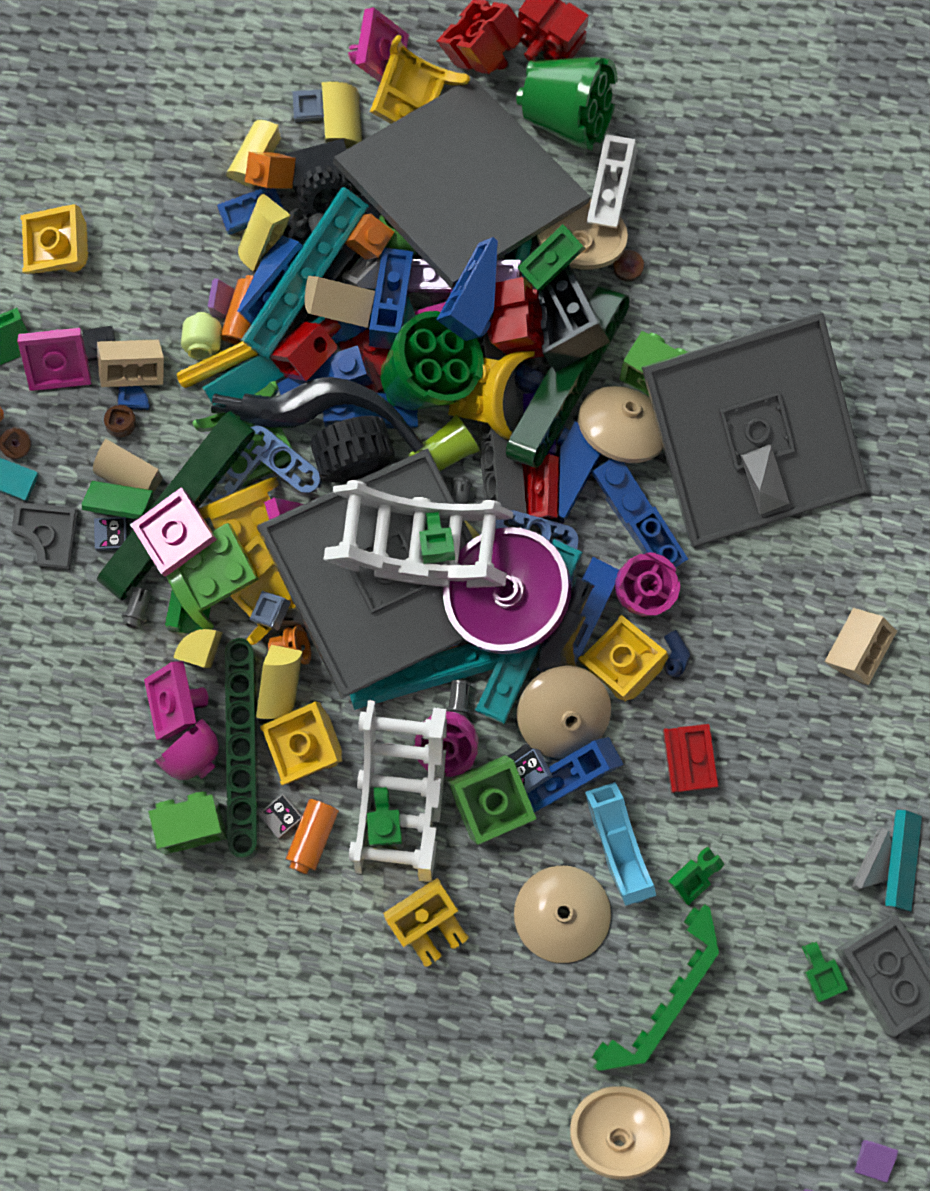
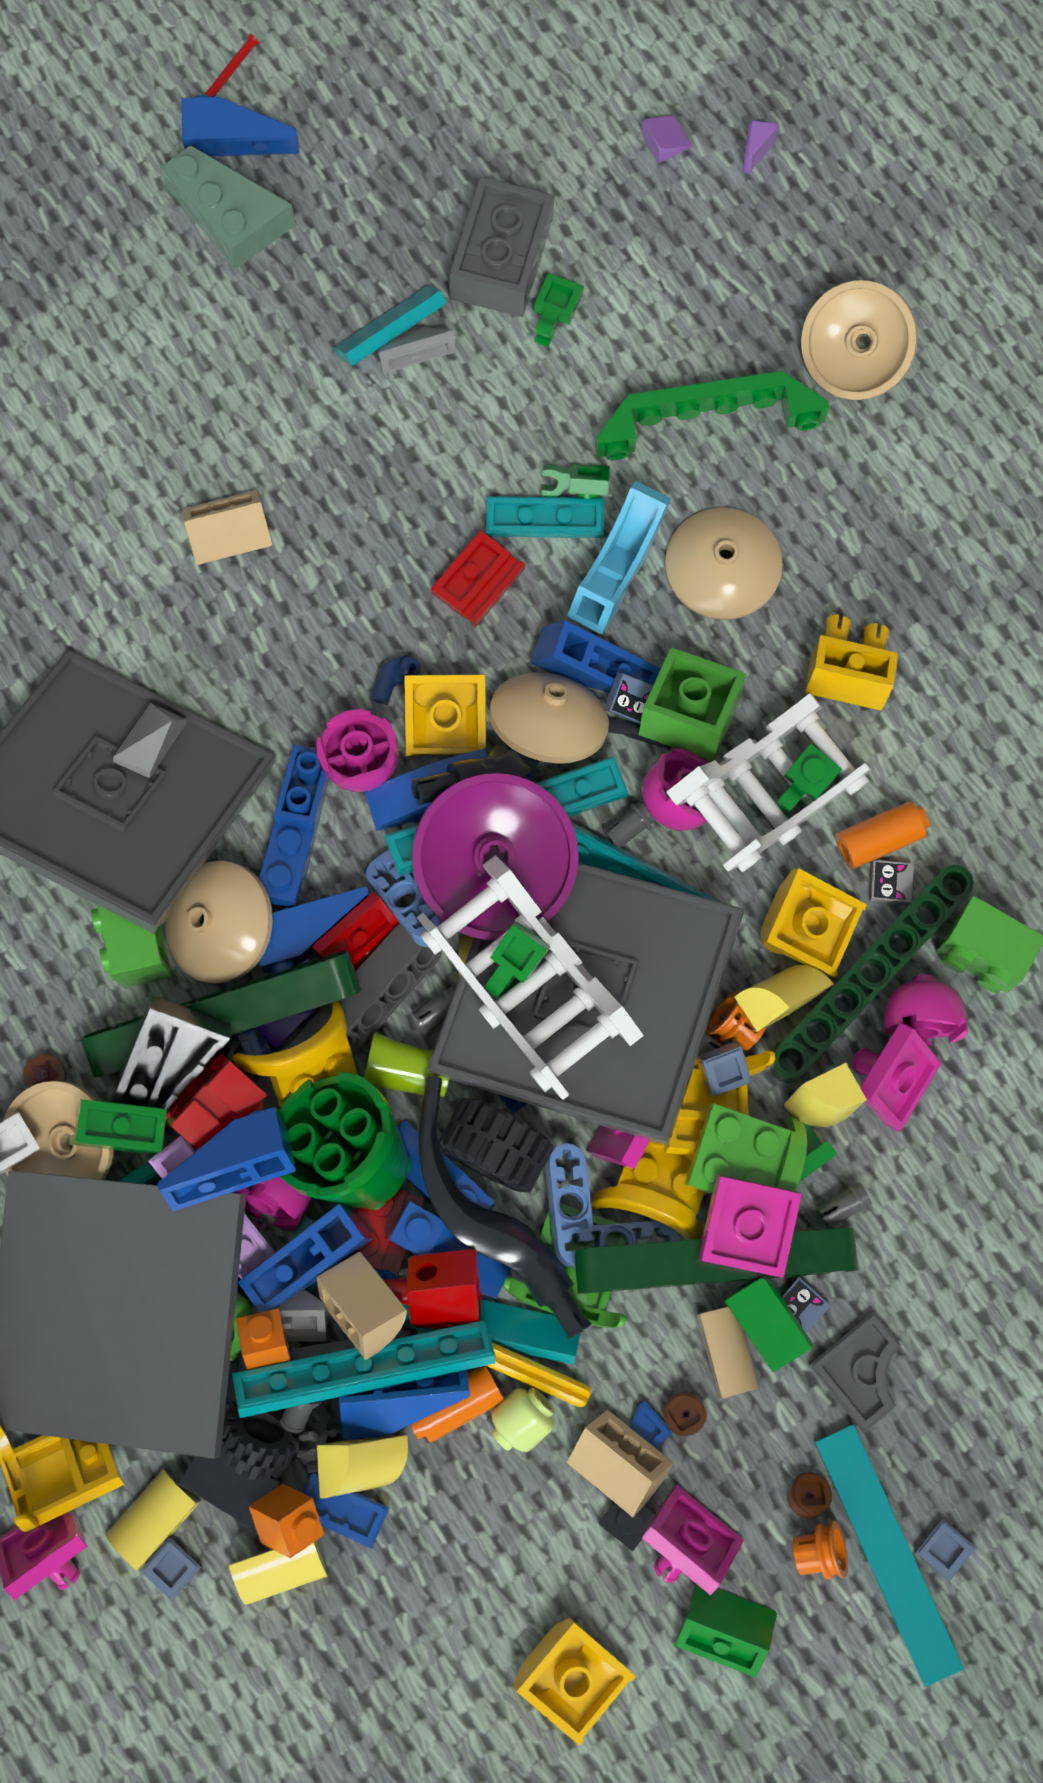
camera: 135 degrees left, 0 degrees up
medium lavender slope [208,278,235,319] -> none
none -> teal tile [486,496,604,538]

